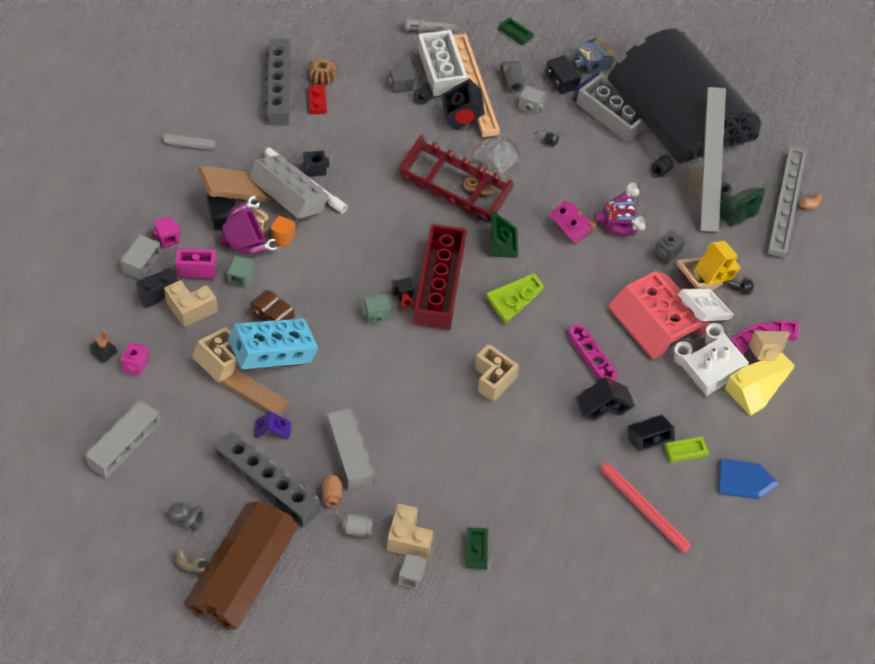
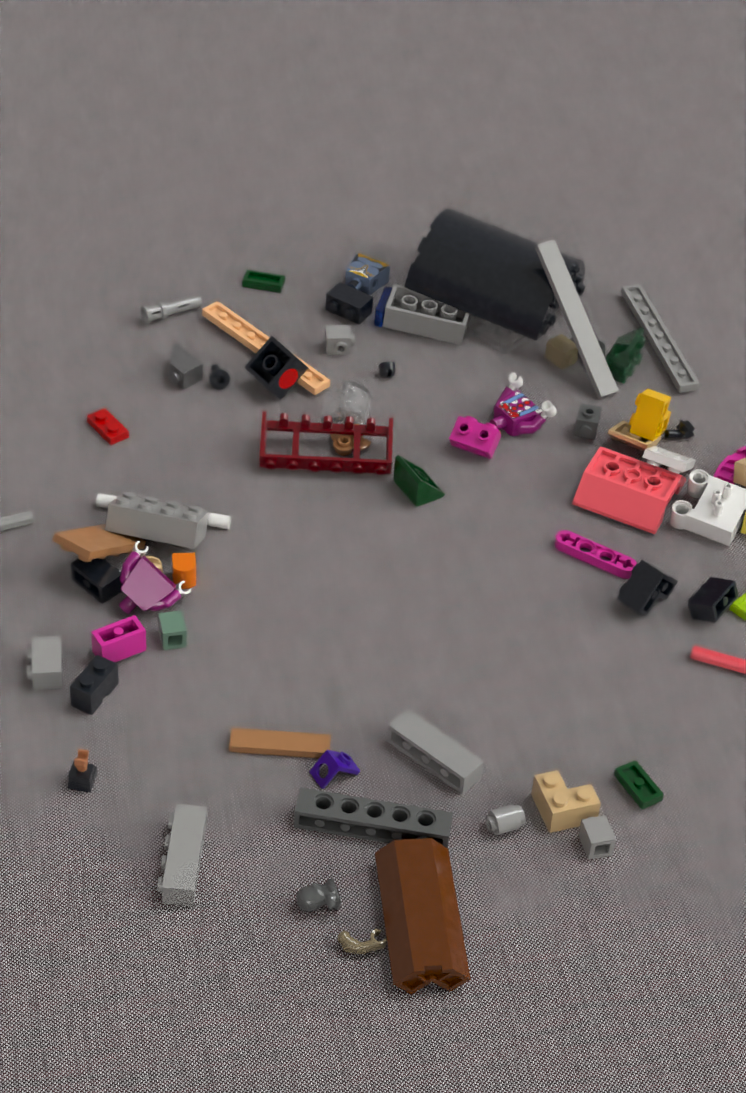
camera: 30 degrees left, 10 degrees down
dark pink brick [120,341,150,376] -> none
dark pink brick [152,216,181,249] -> none
tan brick [164,280,218,328] -> none
tan brick [192,327,237,382] -> none
medium azure brick [228,319,318,369] -> none
reddish brown brick [250,289,295,321] -> none
dark grey brick [264,39,290,125] -> none
black brick [303,150,330,177] -> none
medium nougat gear [308,57,337,85] -> none
nougat brick [321,475,342,507] -> none
sand green brick [361,294,391,324] -> none
black piece [391,277,414,311] -> none
dark red brick [413,223,467,330] -> none
white brick [417,30,468,96] -> none
tan brick [475,344,519,402] -> none
lime wing [486,273,544,324] -> none
dark grey piece [500,61,523,93] -> none
black wheel [651,155,674,177] -> none
nougat arm [799,193,823,210] -> none

